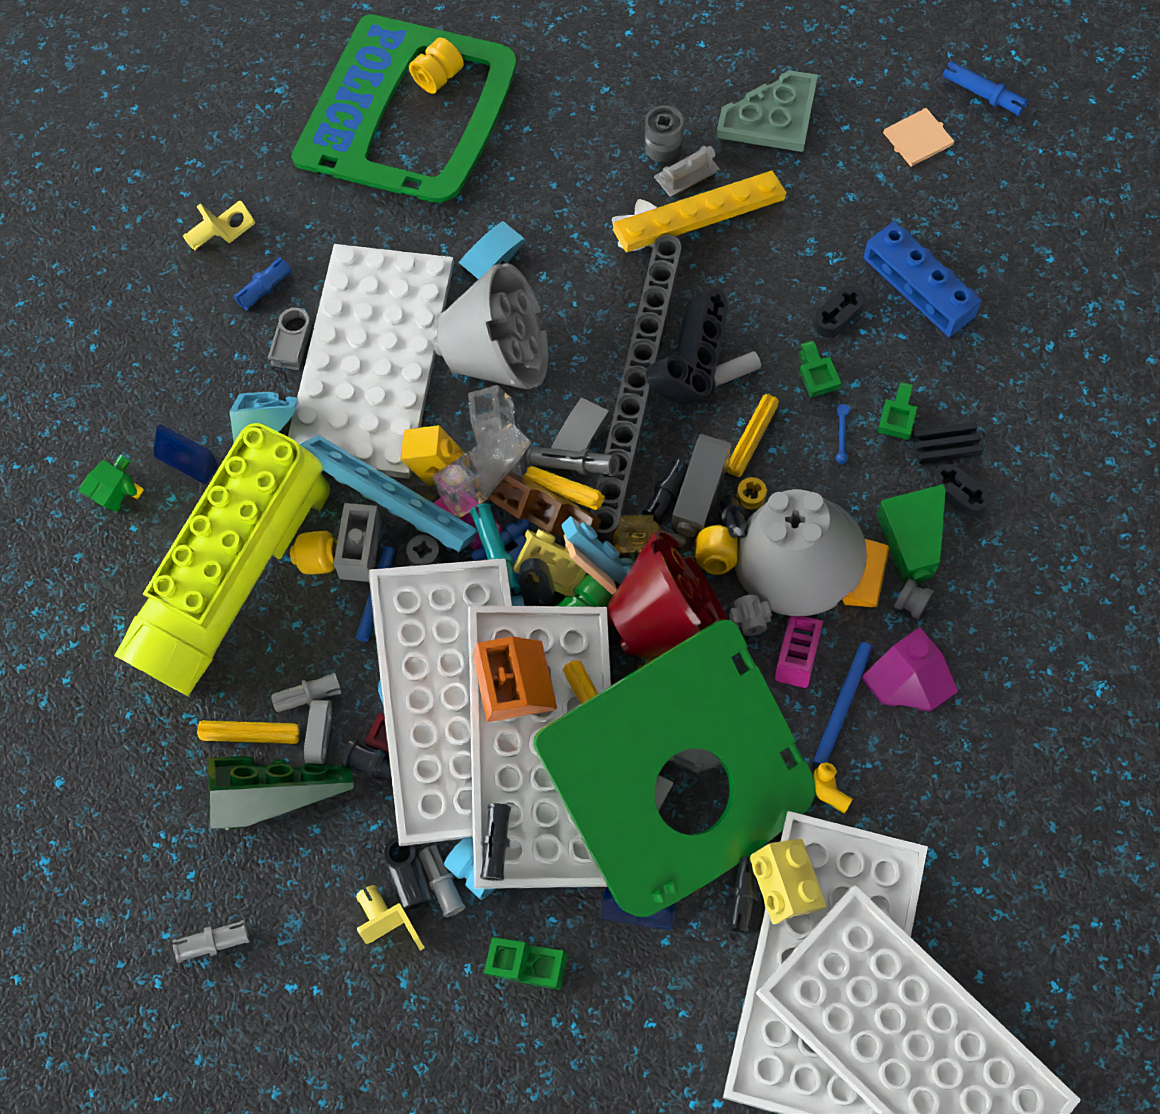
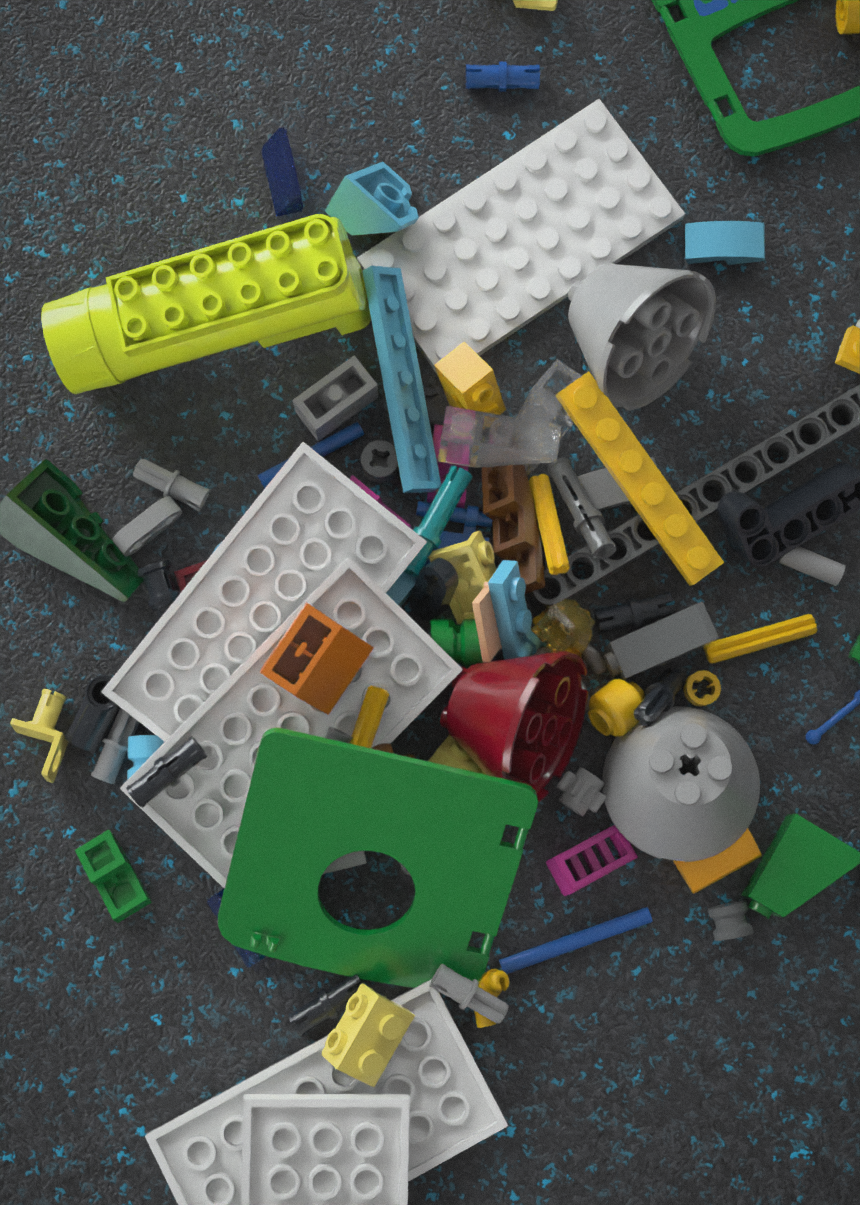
camera: 40 degrees right, 15 degrees up
green piece [78,454,144,512] -> none
yellow axle [197,720,300,744] -> none
light grey piece [268,308,312,370] -> none
yellow head [290,530,338,575] -> none
magenta slope [861,627,958,712] -> none
none -> light grey axle [429,963,509,1023]
none -> yellow plate [555,371,724,586]

